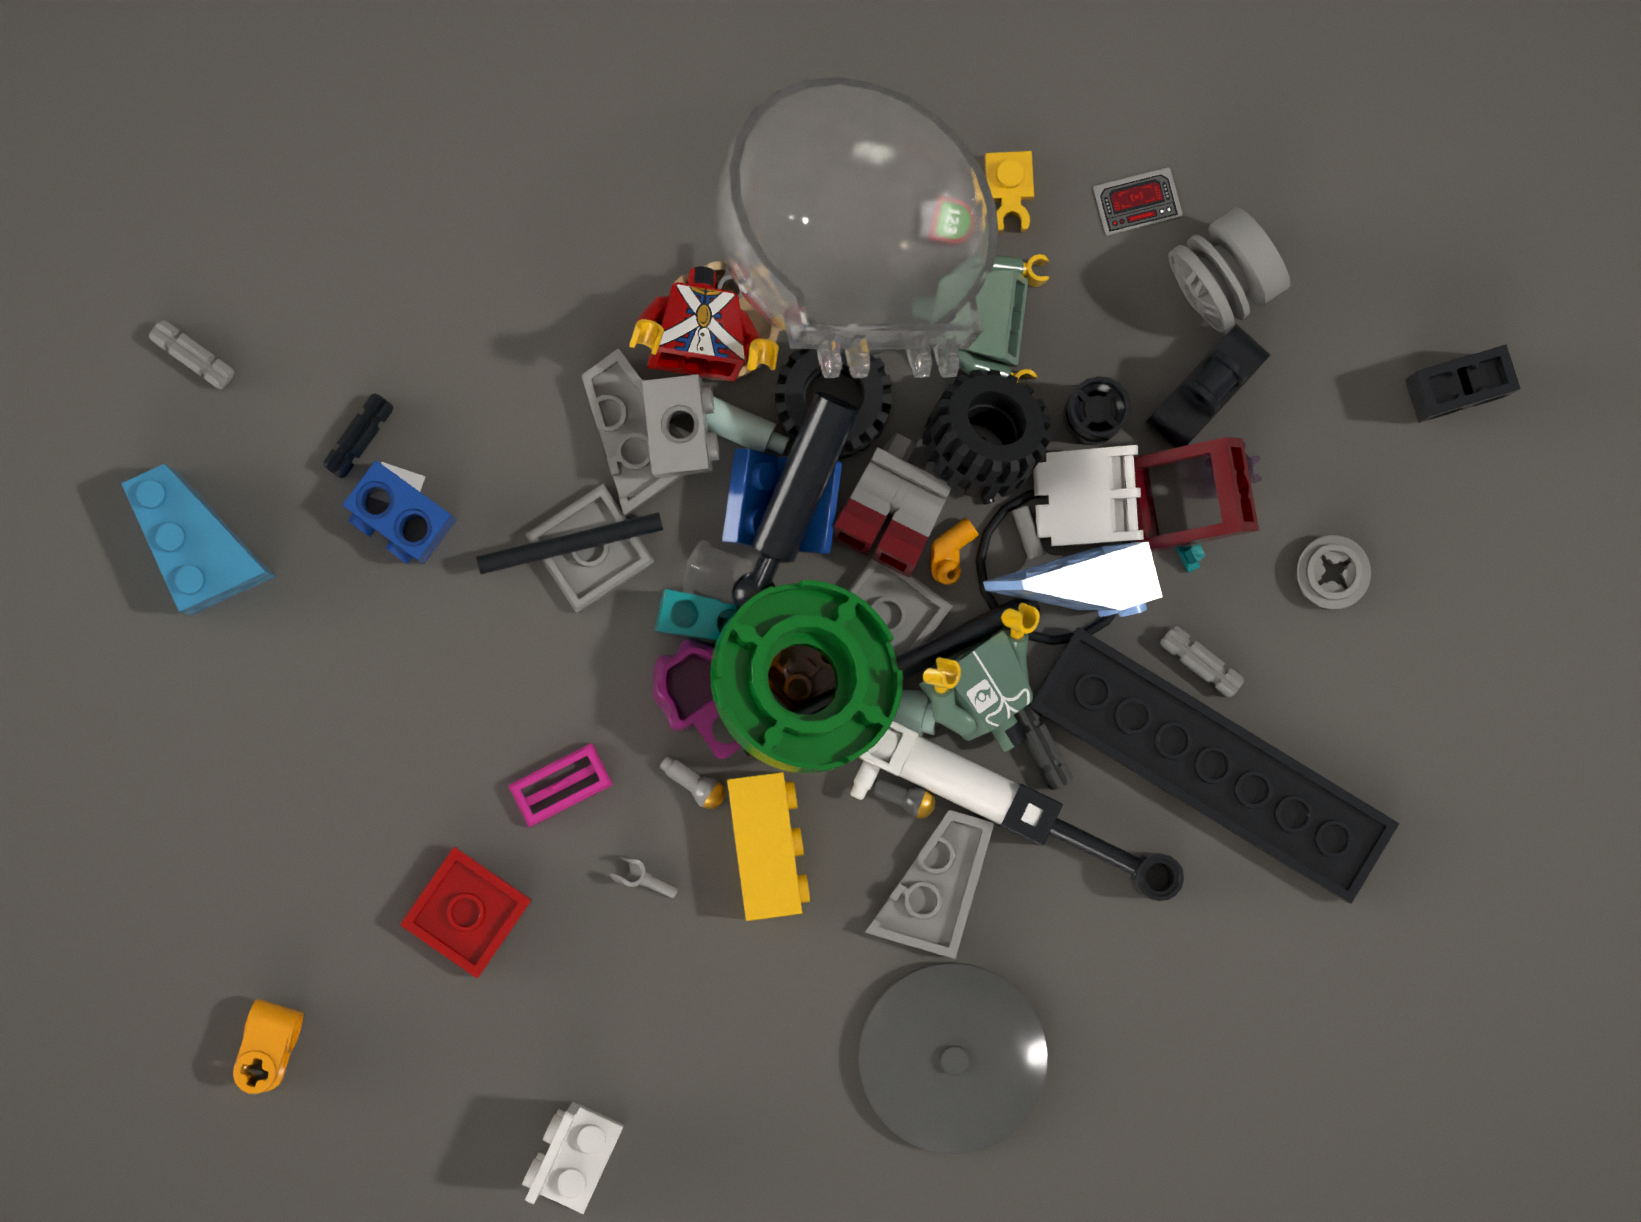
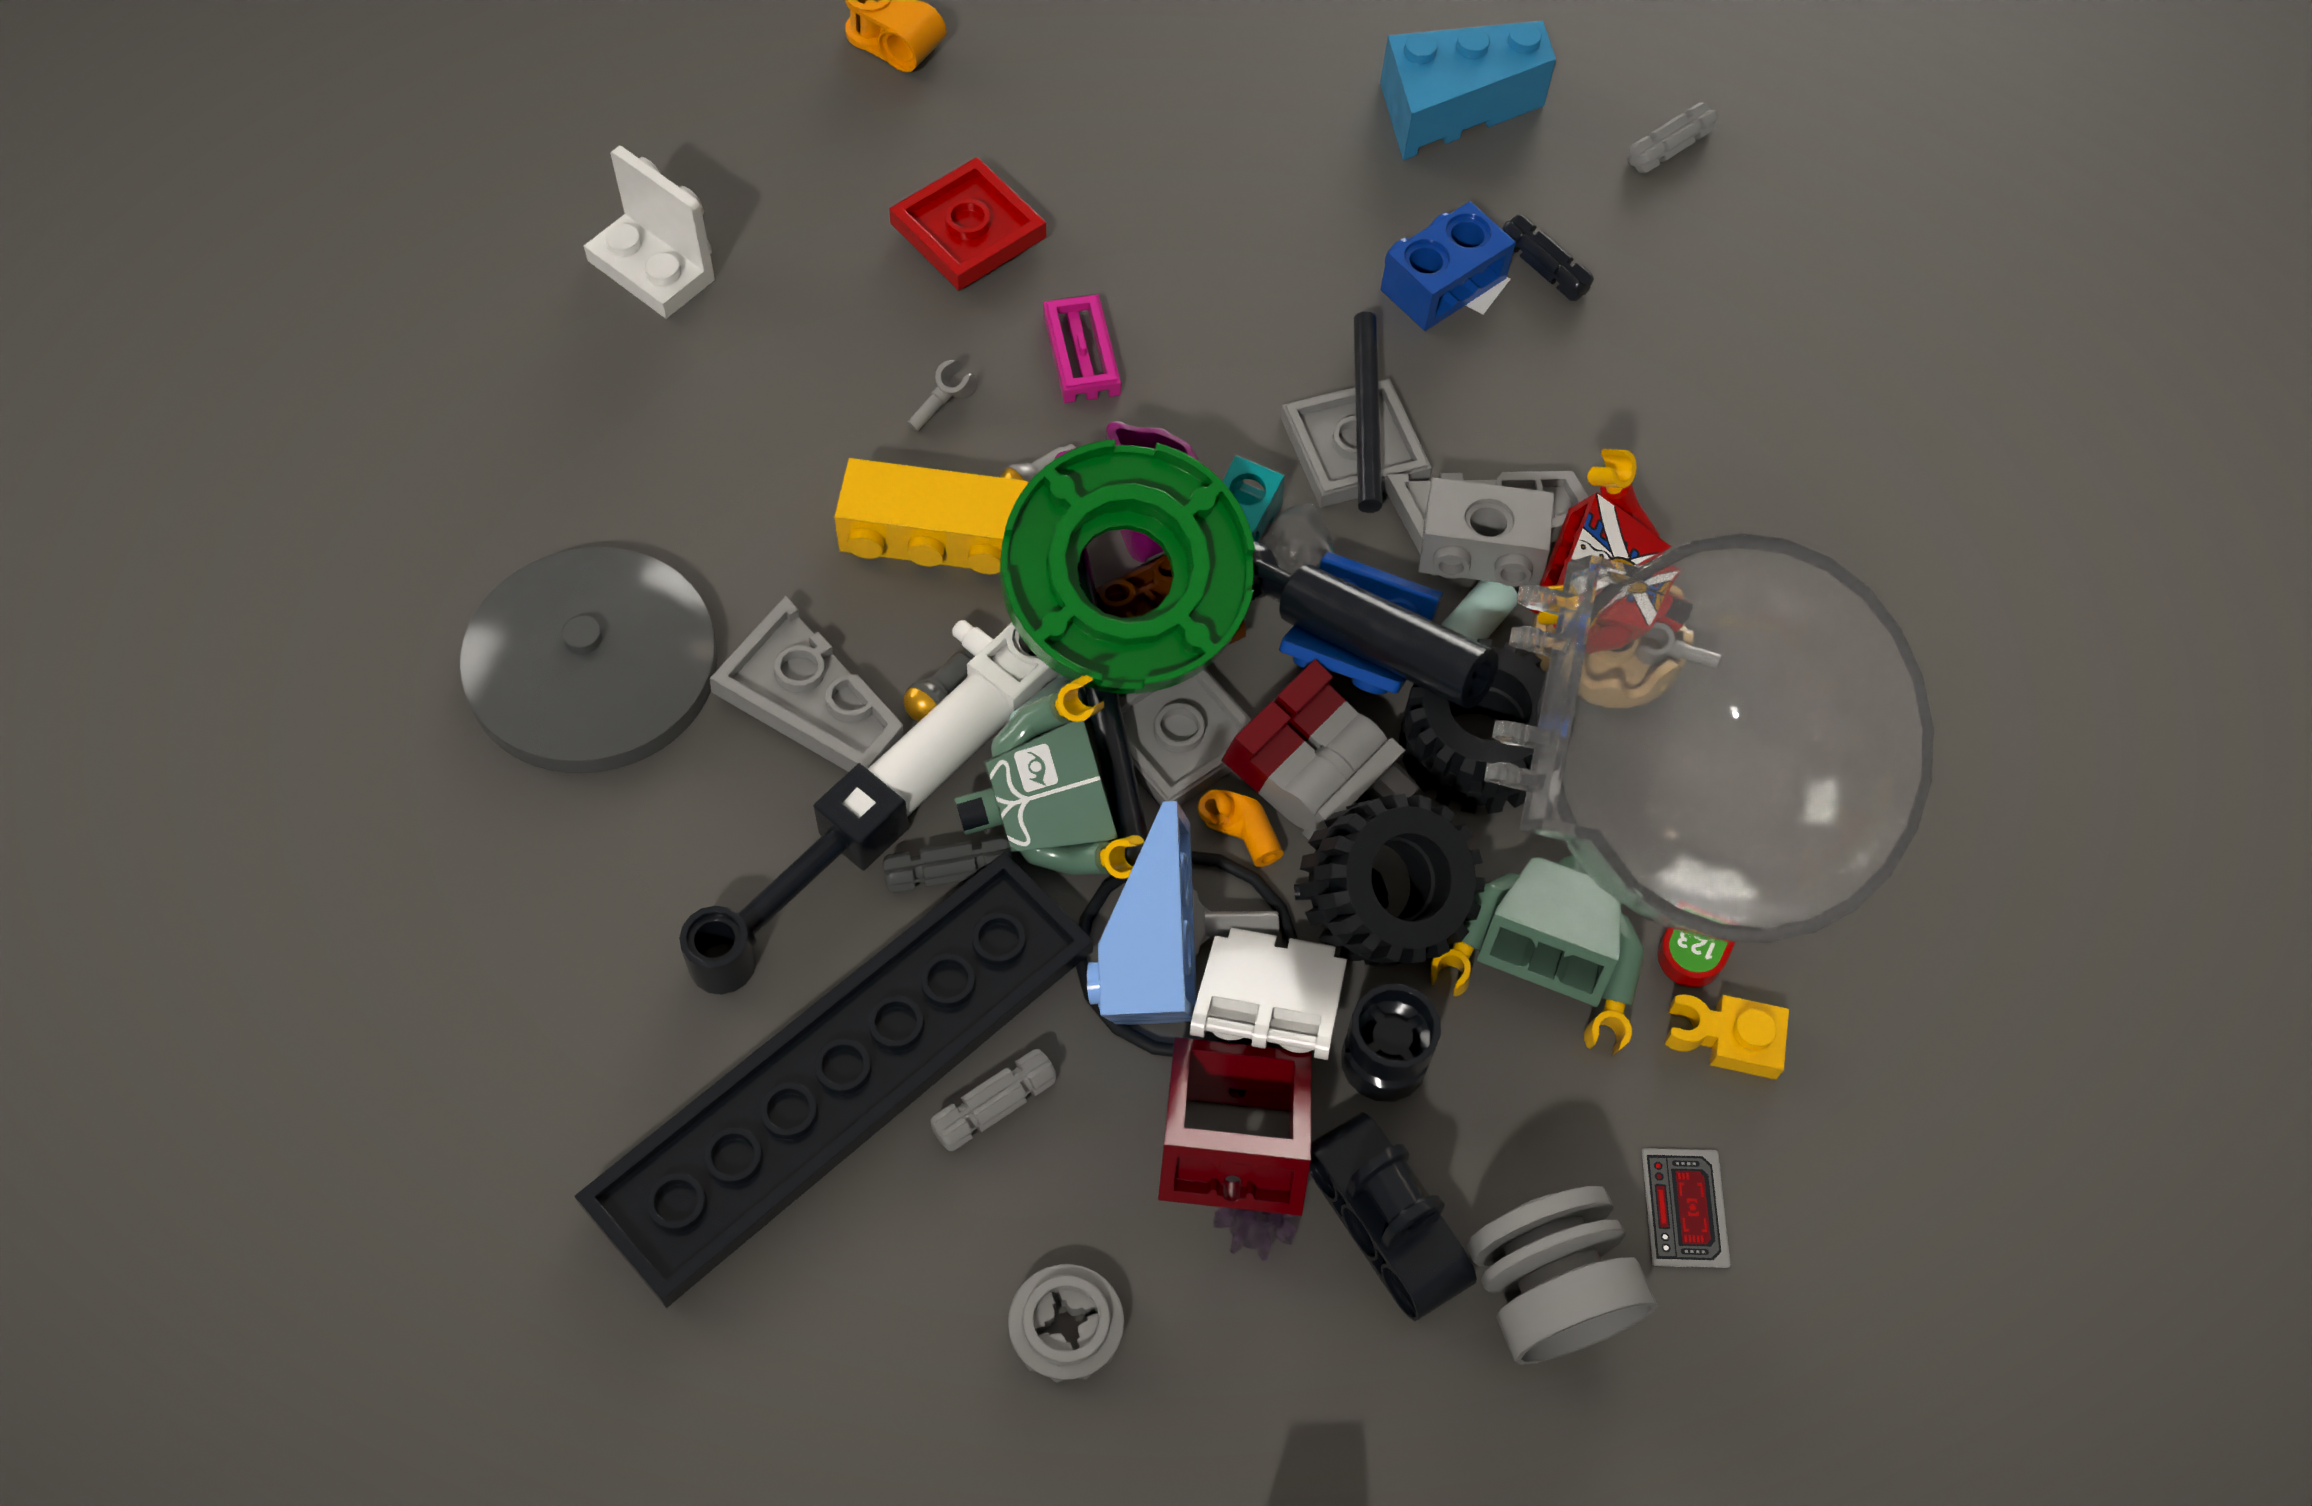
camera: 110 degrees right, 25 degrees down
teal piece [1176,544,1206,573] -> none

